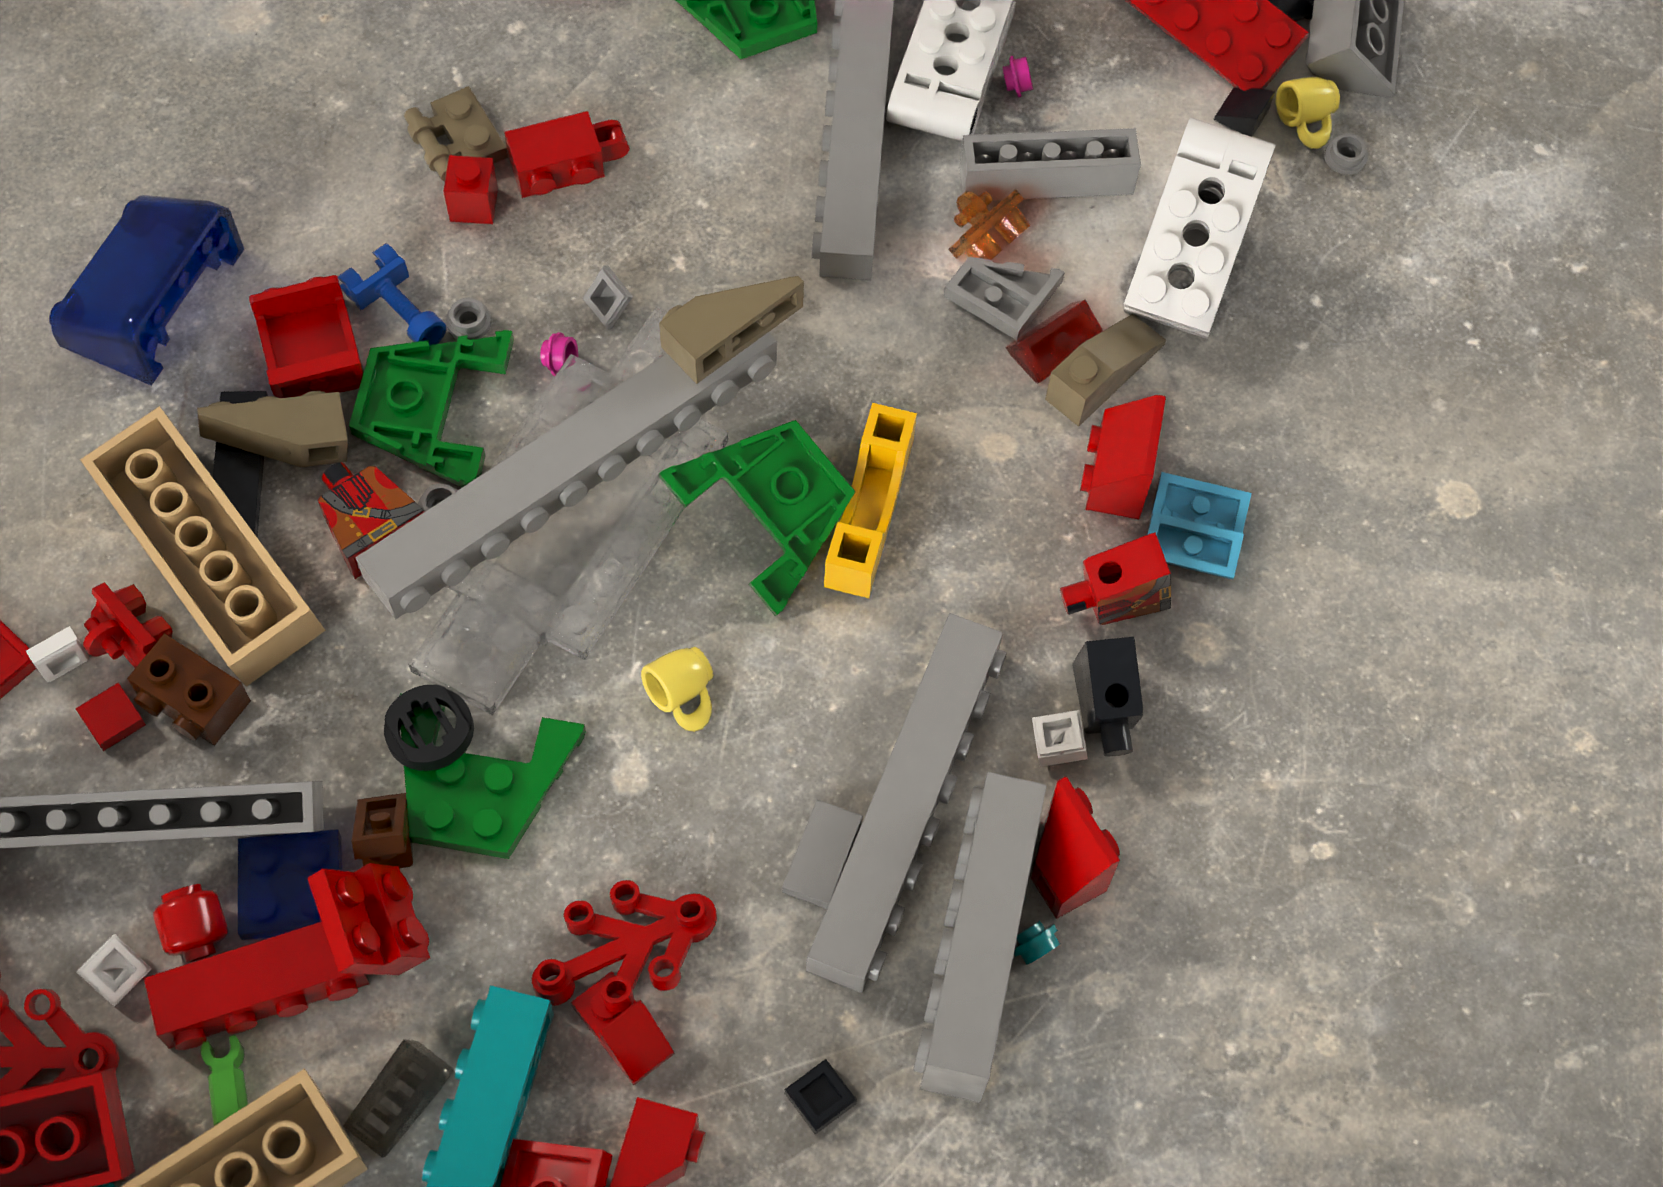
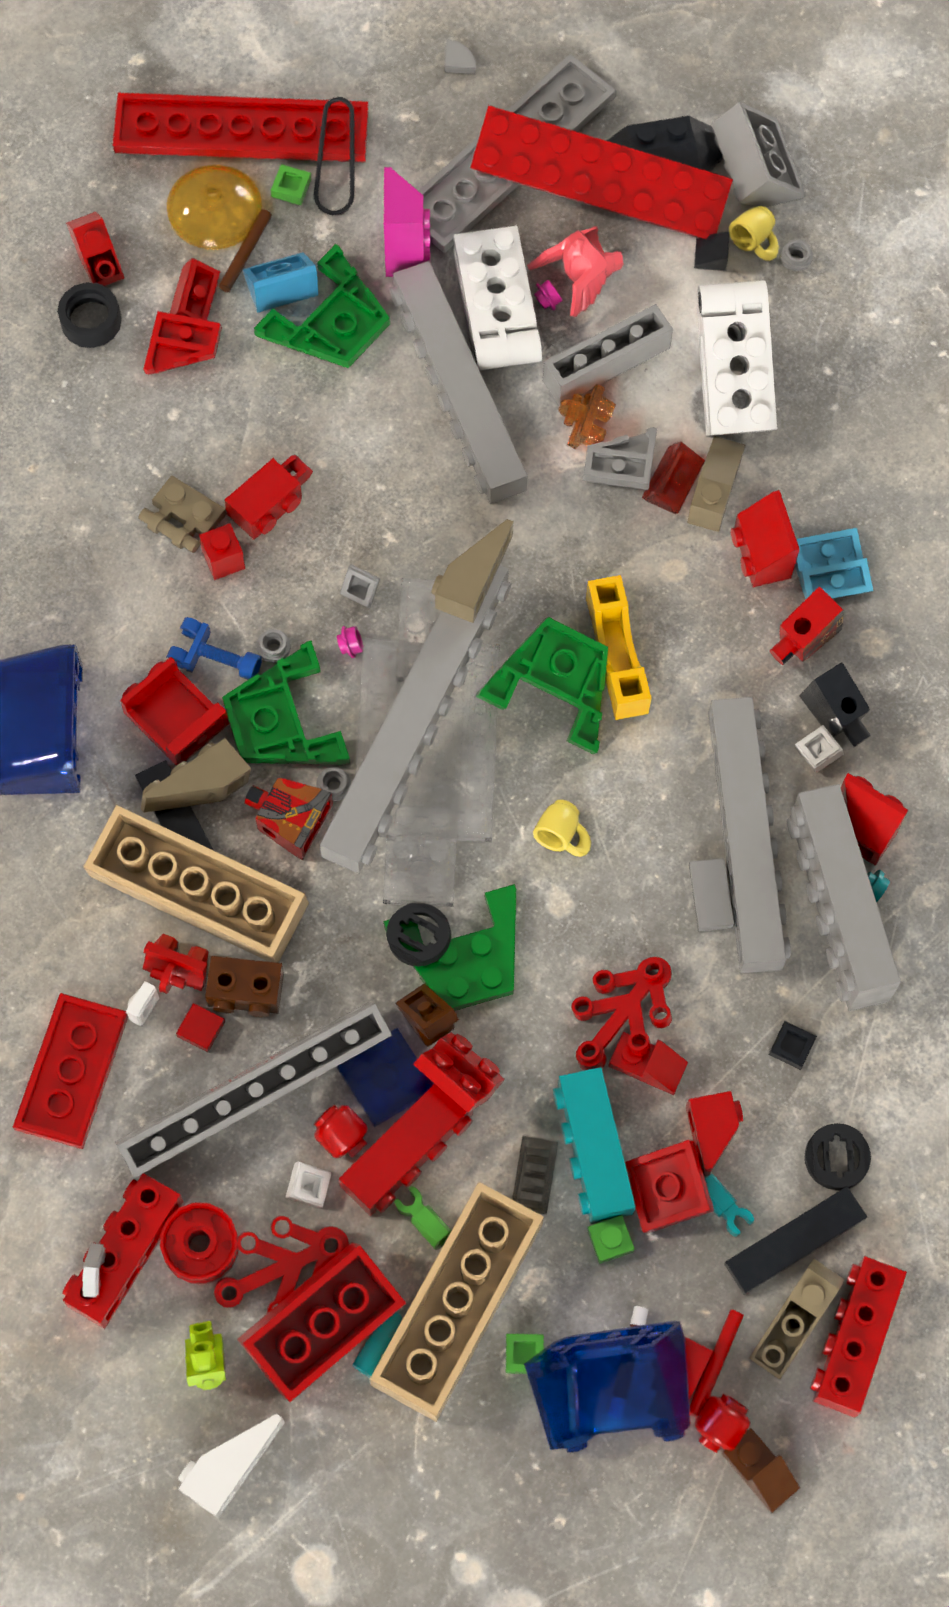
camera: 25 degrees left, 5 degrees up
none -> coral helmet [527,226,624,317]

